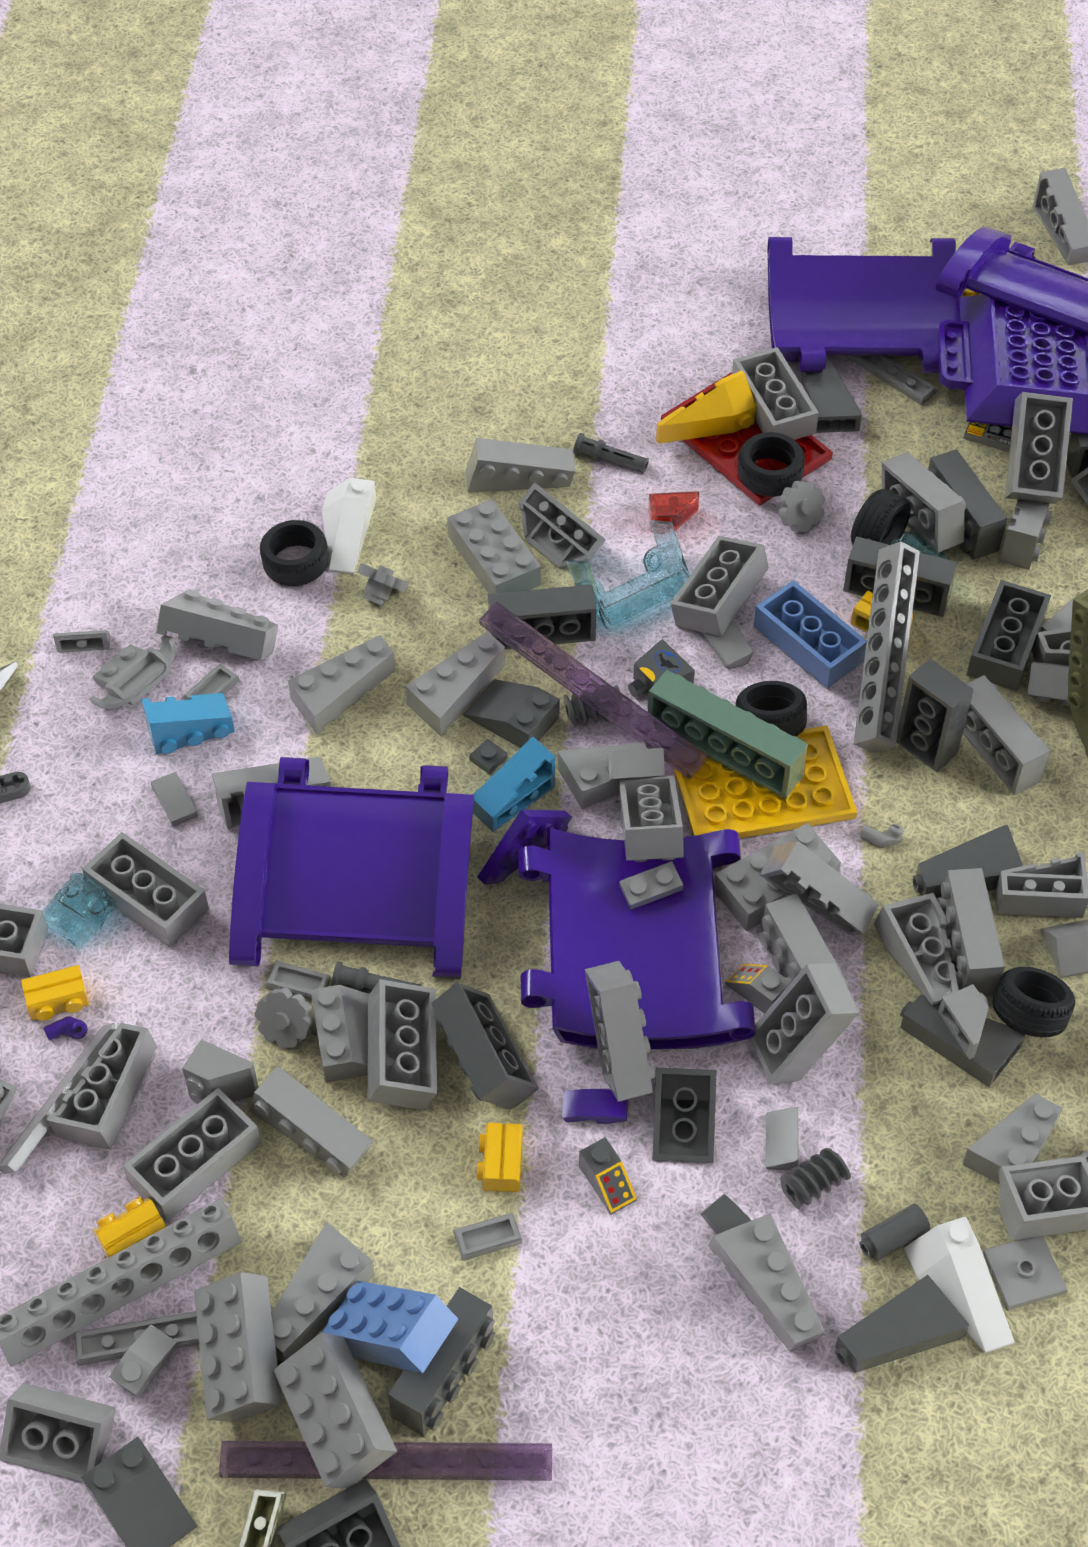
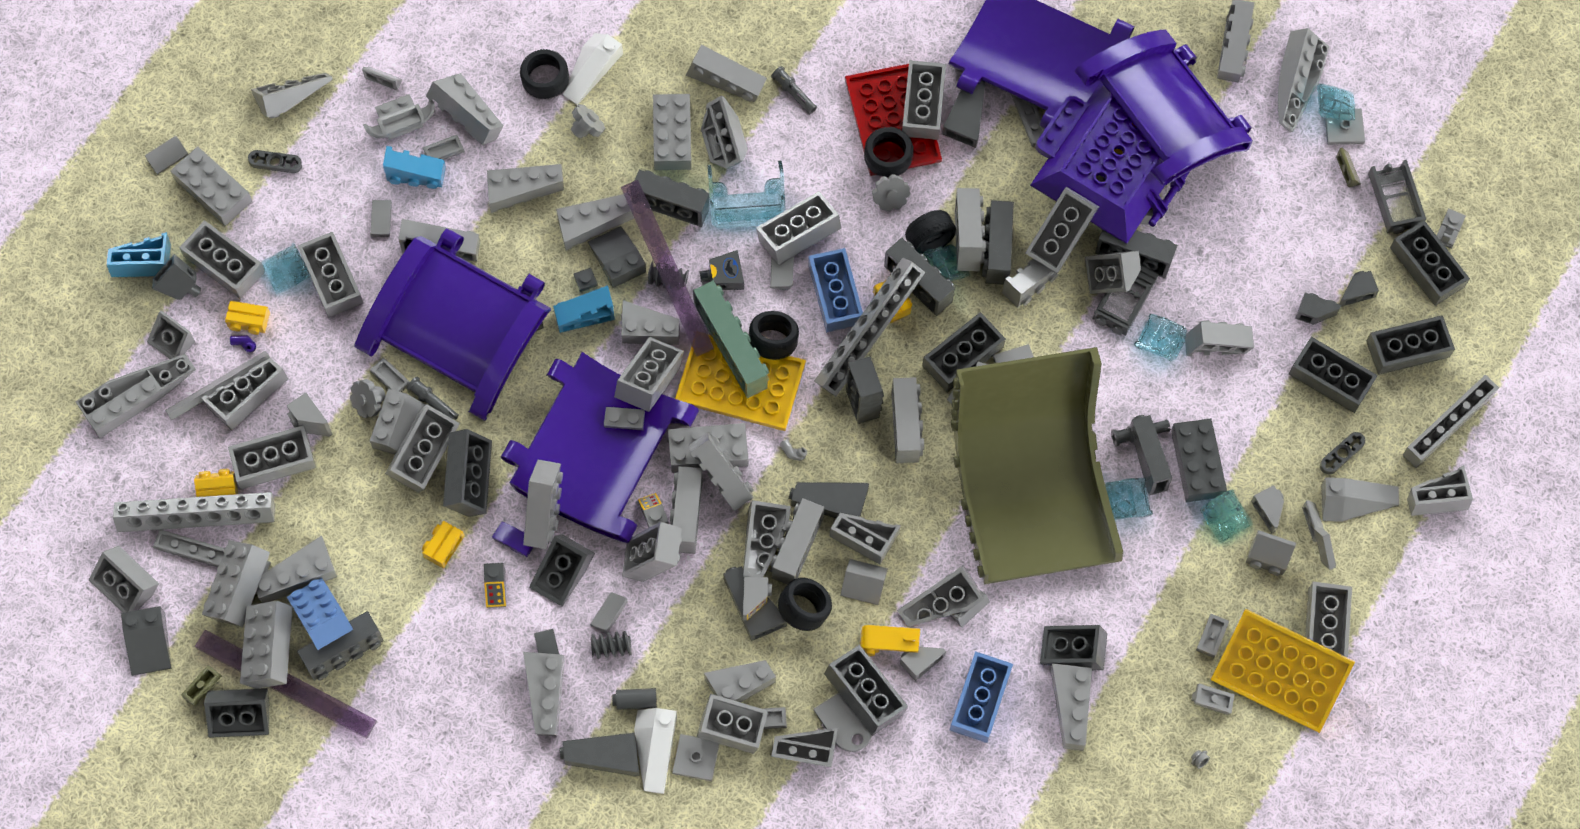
camera: 25 degrees right, 15 degrees up
light grey slope [109,1325,178,1398] -> none
light grey wedge [249,1066,373,1177] -> none
light grey tile [453,1212,522,1261] -> none
dark purple plate [477,810,572,884] -> none
light grey tile [608,748,665,779] -> none
clear red slope [648,491,700,533] -> none
yellow wedge [656,370,756,444] -> none

